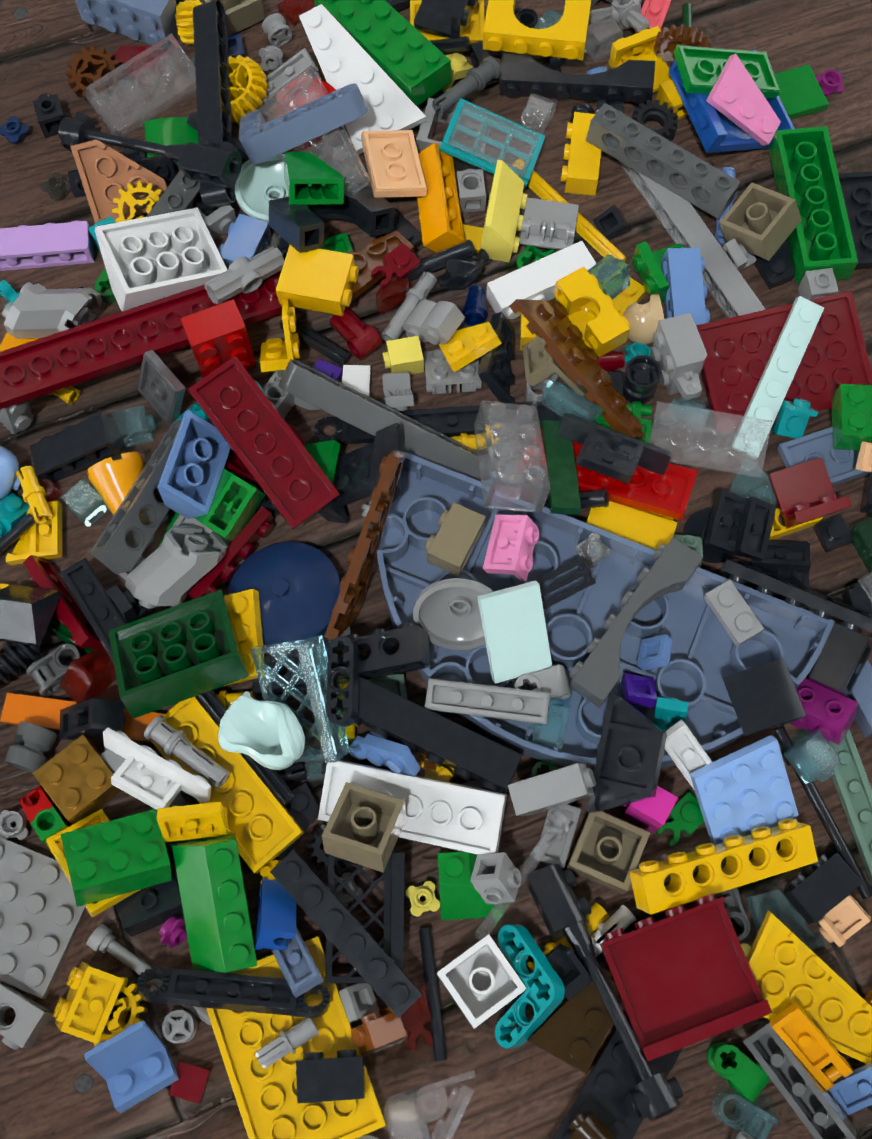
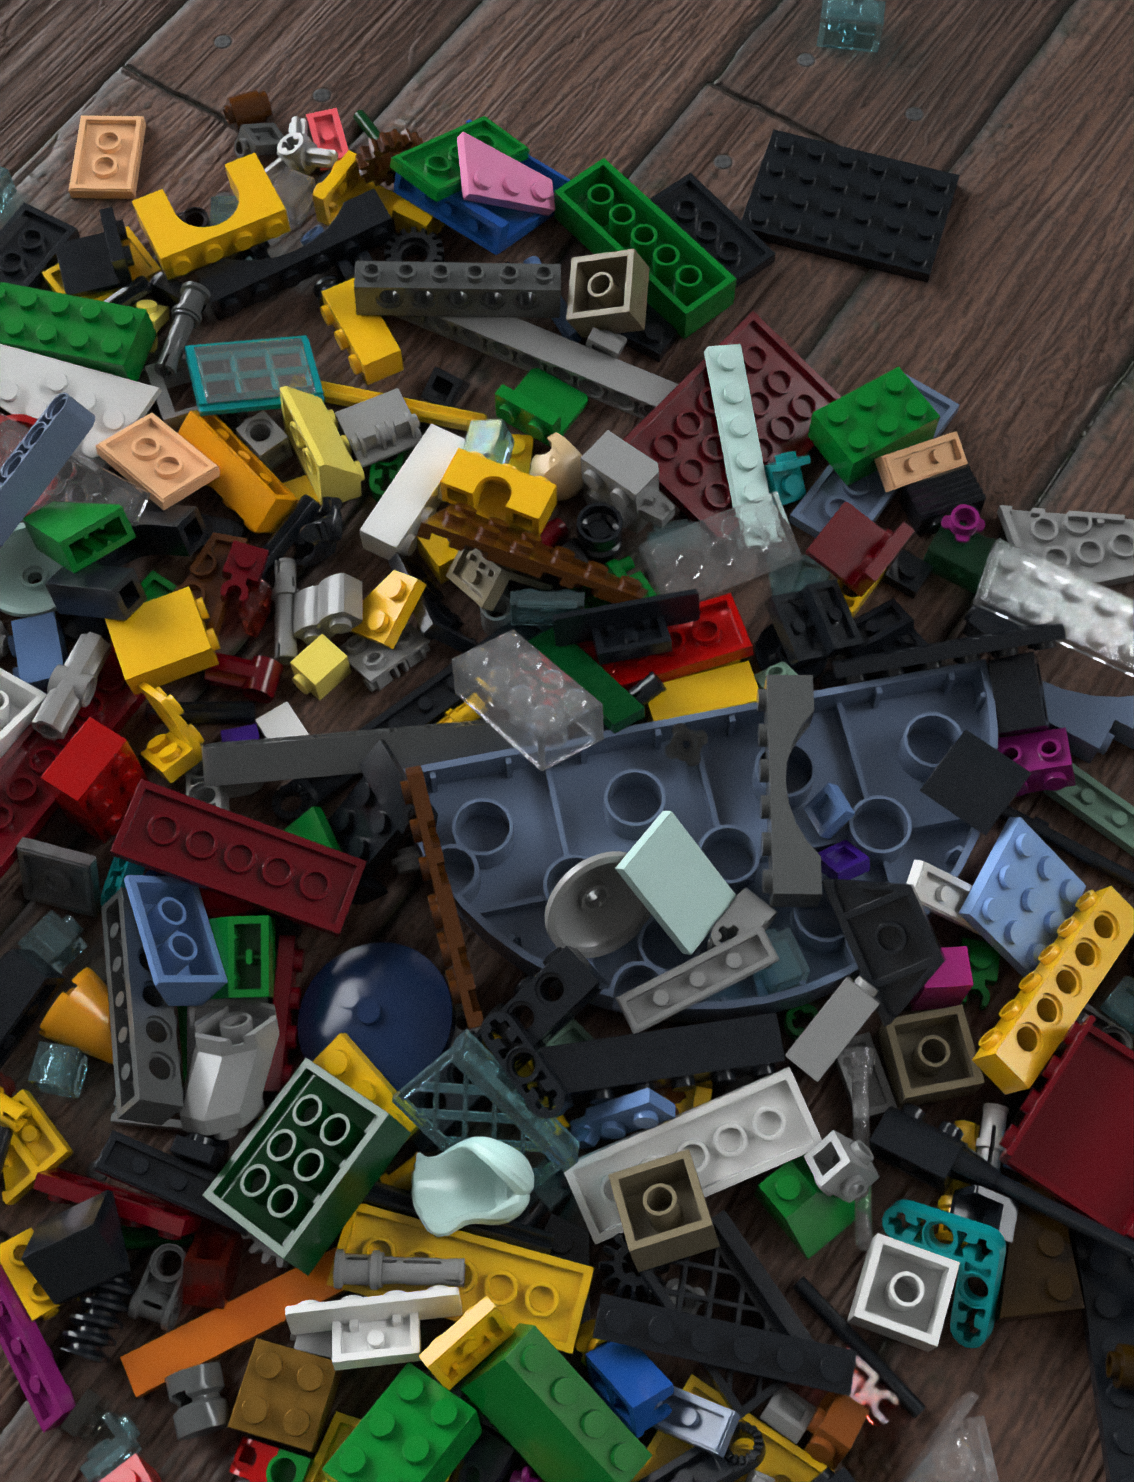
camera: 35 degrees left, 5 degrees down
black slope [59,698,126,740] -> none
light grey bracket [382,372,414,411] -> none
light yellow plate [406,881,440,917] -> none
dark tan brick [425,502,486,577] -> none
clear blue cone [461,285,488,326] -> none
bright pink bracket [483,514,539,581] -> none
clear piece [521,93,557,135] -> none
black tile [534,556,596,610] -> none
teal plate [625,342,651,364] -> none
teal bracket [653,697,689,732] -> none
medium blue brick [661,247,710,325] -> none
light grey plate [703,580,764,647] -> none
green tile [774,64,829,120] -> none
clear light blue brick [783,730,841,784] -> none
light grey brick [798,268,839,300] -> none
magenta plate [816,70,845,96] -> none

